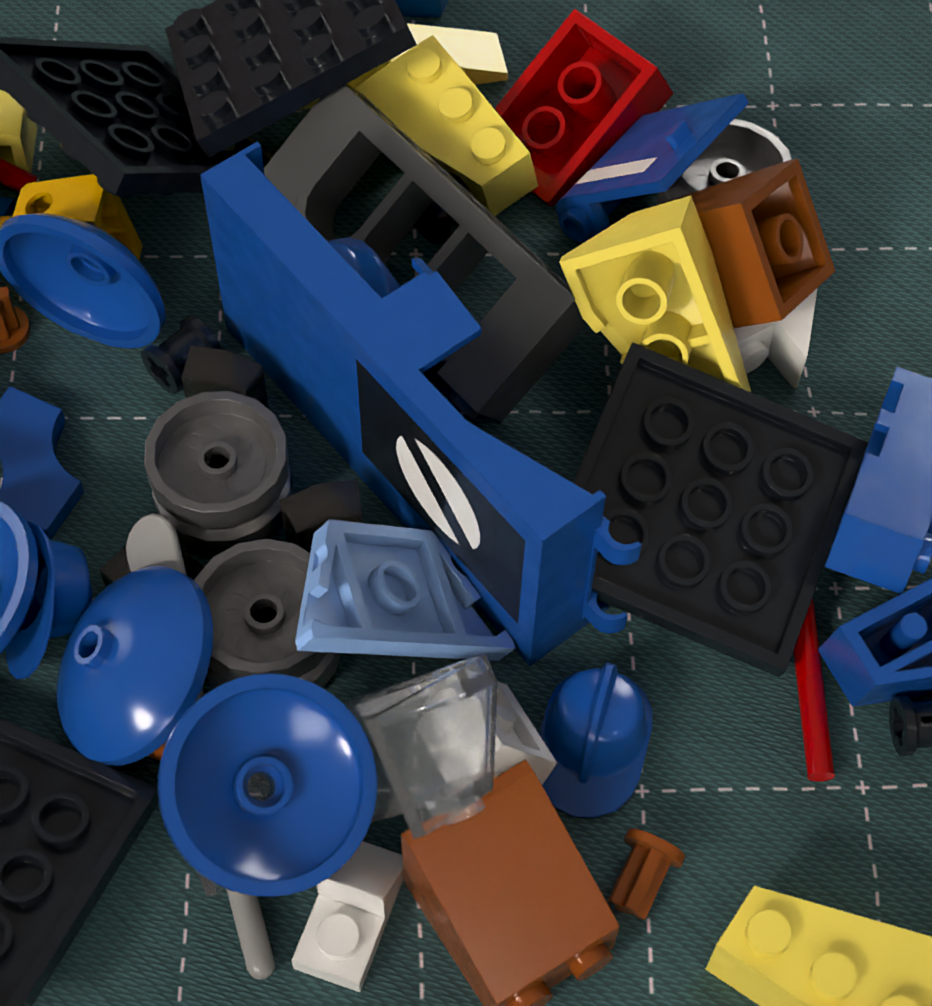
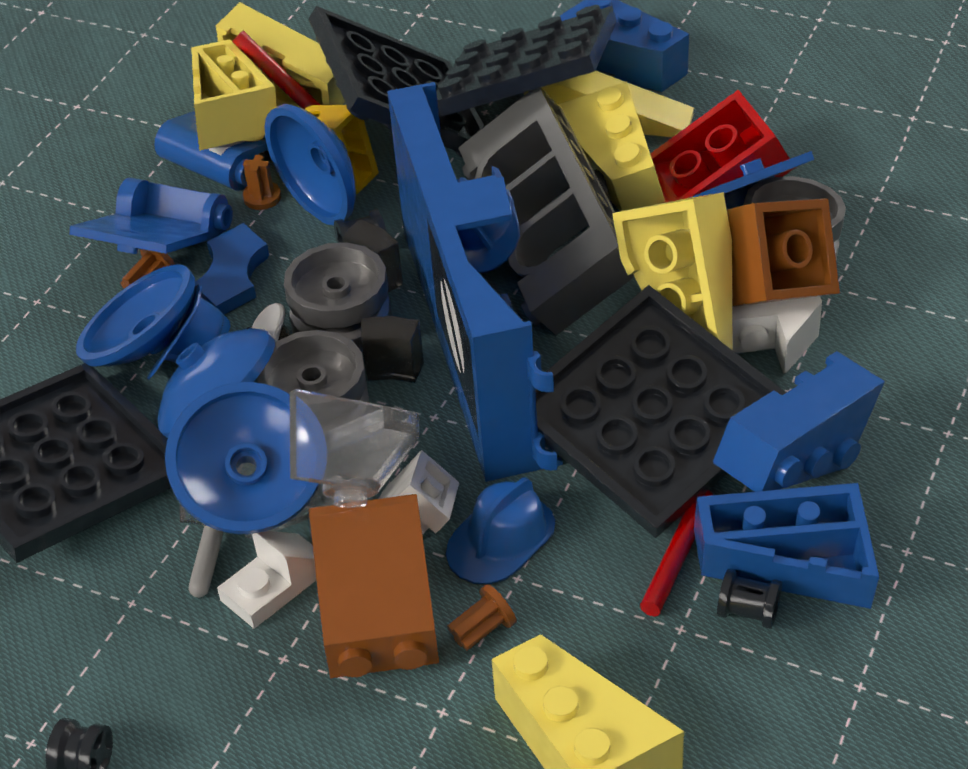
camera: 30 degrees right, 15 degrees down
light blue wing [295,519,515,661] -> none

